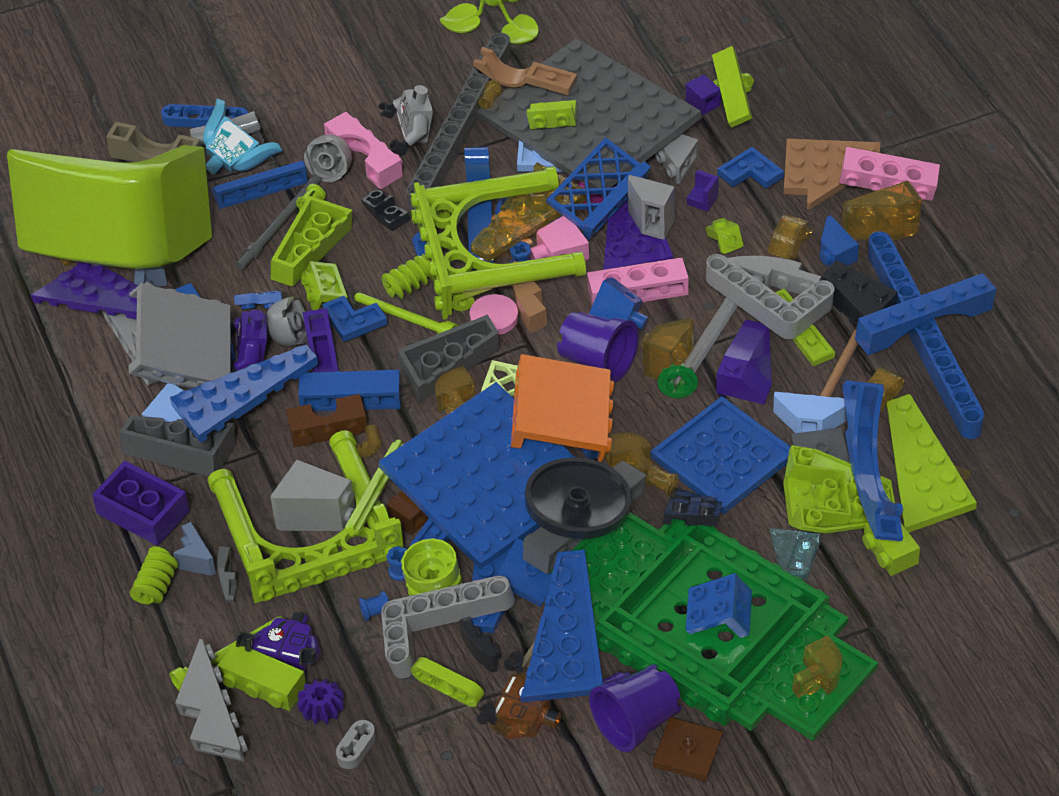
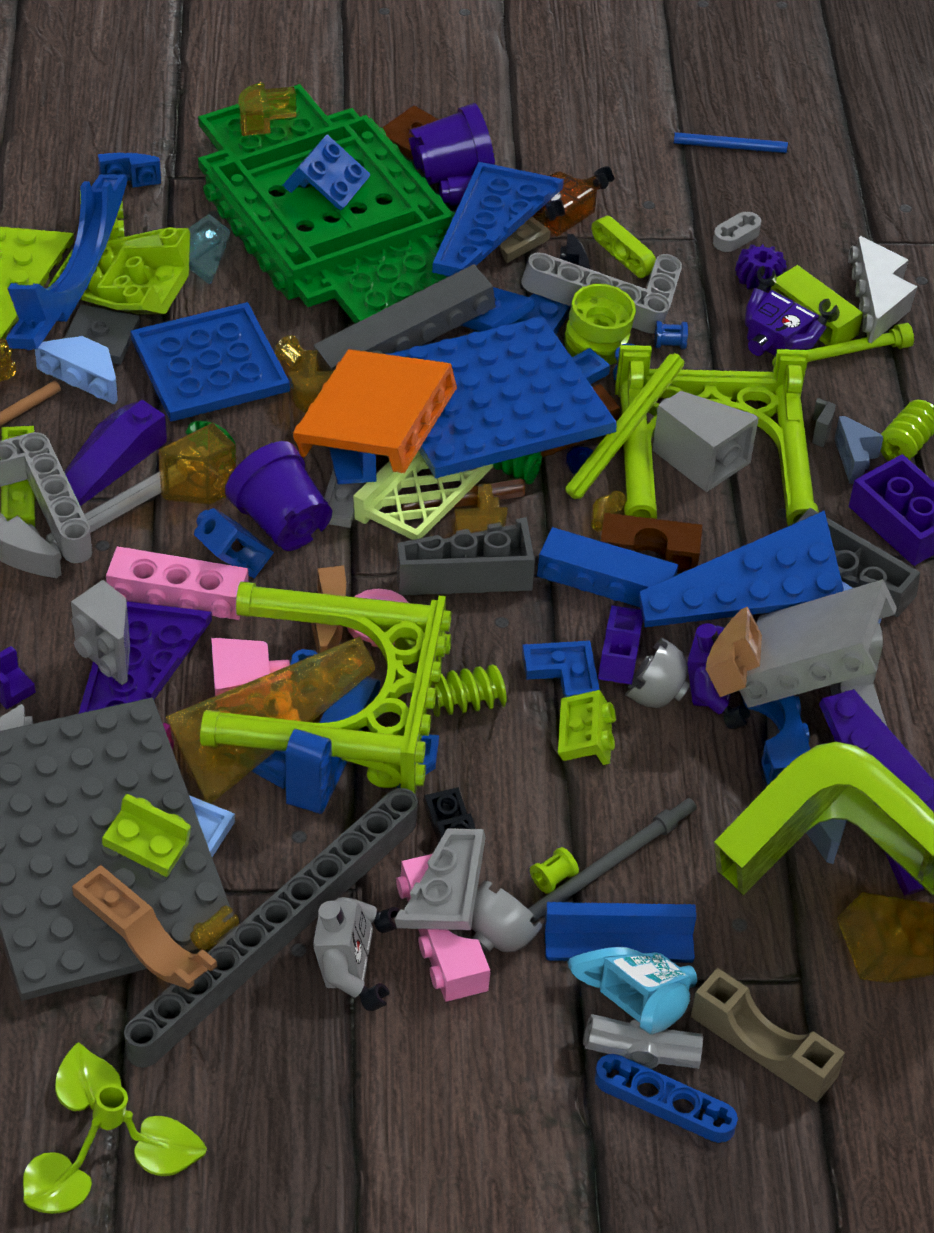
camera: 165 degrees left, 0 degrees up
blue plate [234,290,285,309] -> none
lime wedge [271,196,353,287] -> none
lime piece [354,293,458,334] -> none
black dish [525,457,631,539] -> none
blue fence [546,137,651,240] -> none
black wing [663,487,723,526] -> none
lime bracket [705,218,743,254] -> none
none -> blue slope [98,153,161,188]
none -> light grey wing [394,829,486,930]
none -> medium nougat slope [705,607,762,697]

